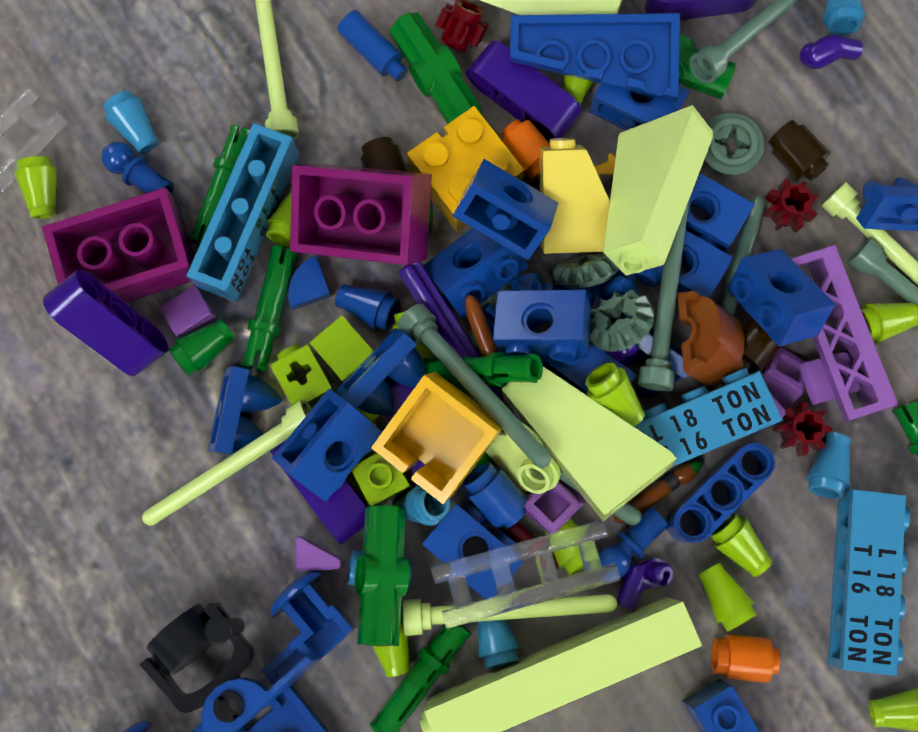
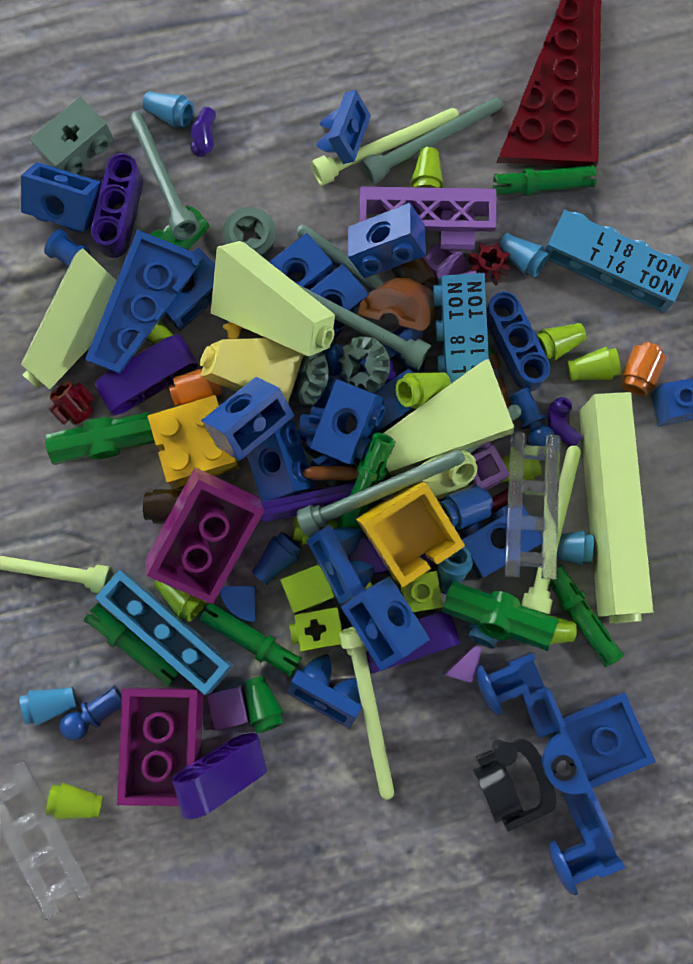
camera: 70 degrees left, 0 degrees up
blue cylinder [337,10,408,82] -> none
dark red gear [764,179,819,233] -> none
dark brown brick [768,120,831,182] -> none

